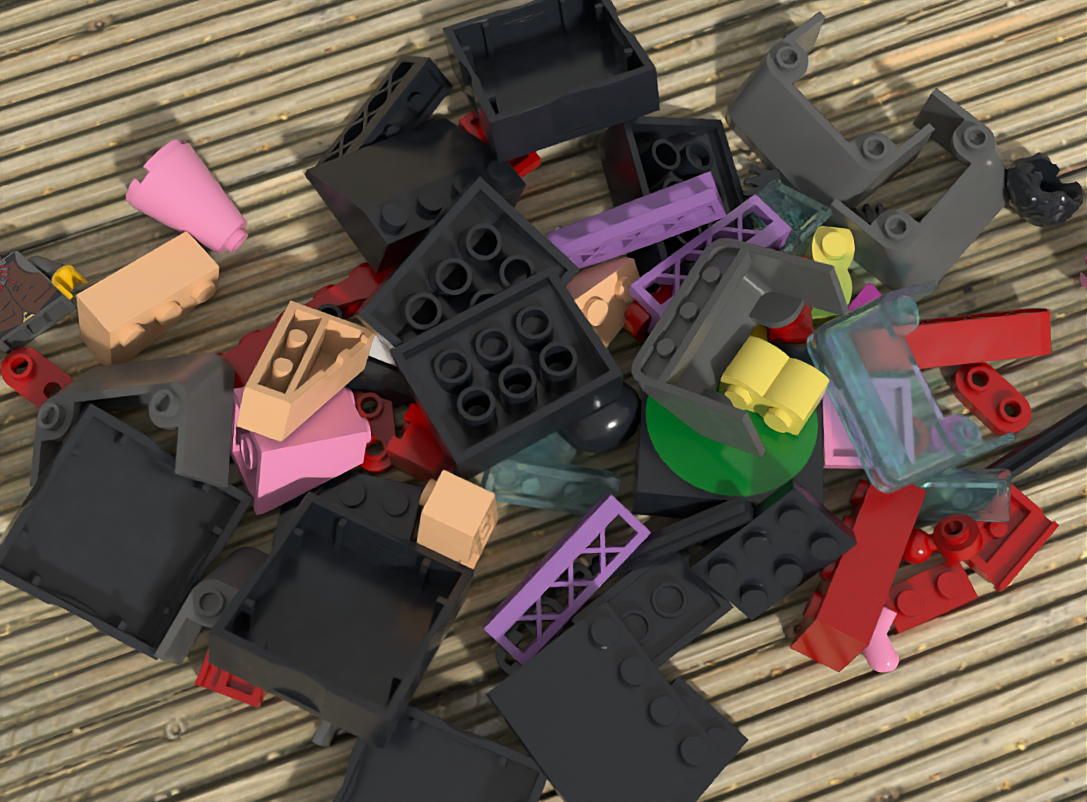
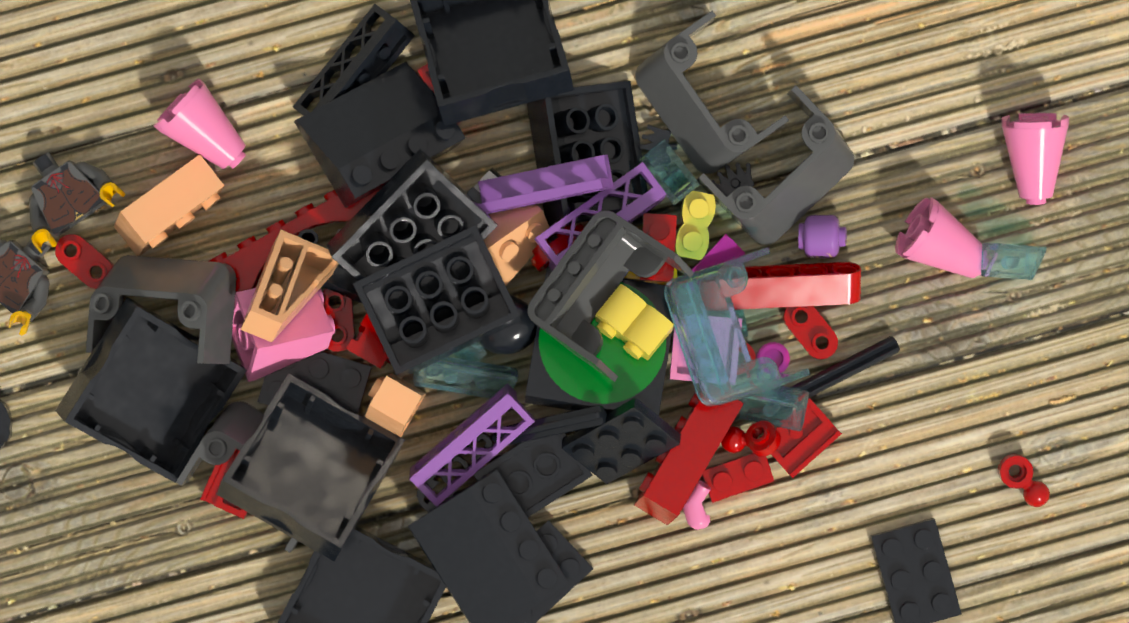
camera: 10 degrees right, 15 degrees up
black hair [1006,152,1085,227] -> none
none -> medium lavender head [798,215,847,258]

